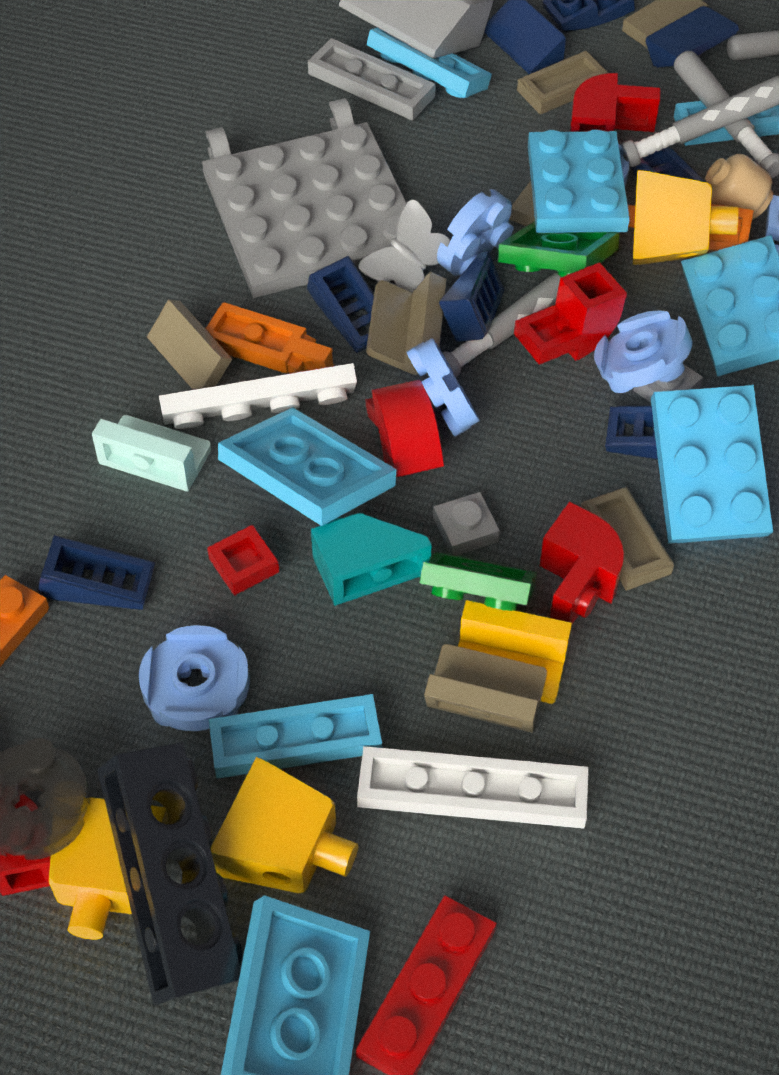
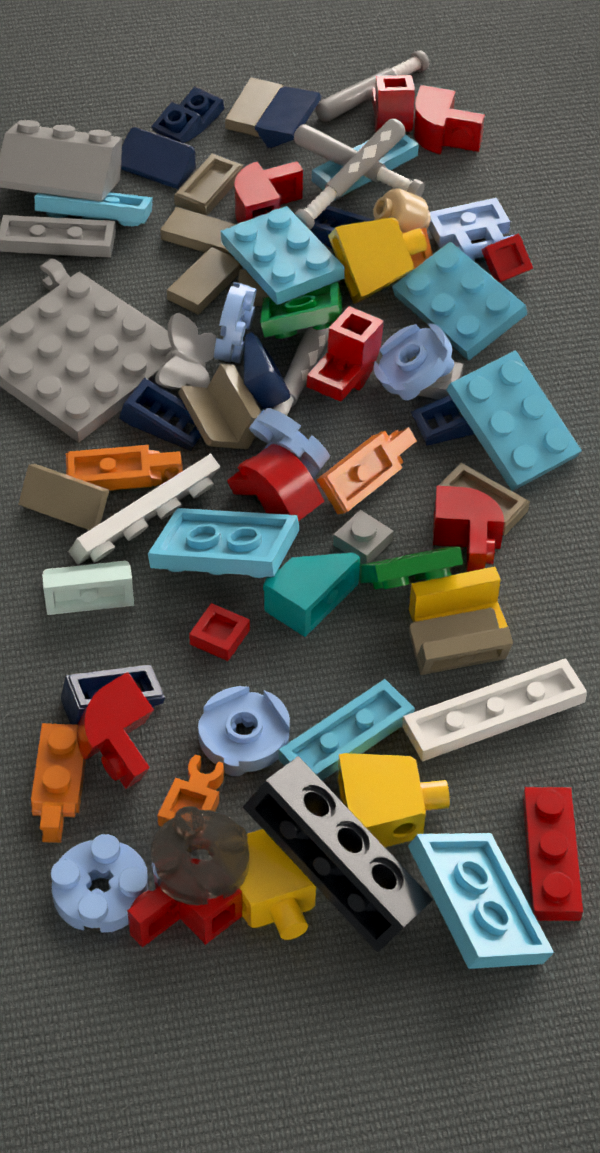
camera: 30 degrees left, 5 degrees down
none -> red brick [77,672,154,789]
none -> orange plate [157,755,224,839]
none -> dark tan tile [160,207,237,256]
none -> dark tan tile [167,247,242,315]
none -> hinge [316,427,417,514]

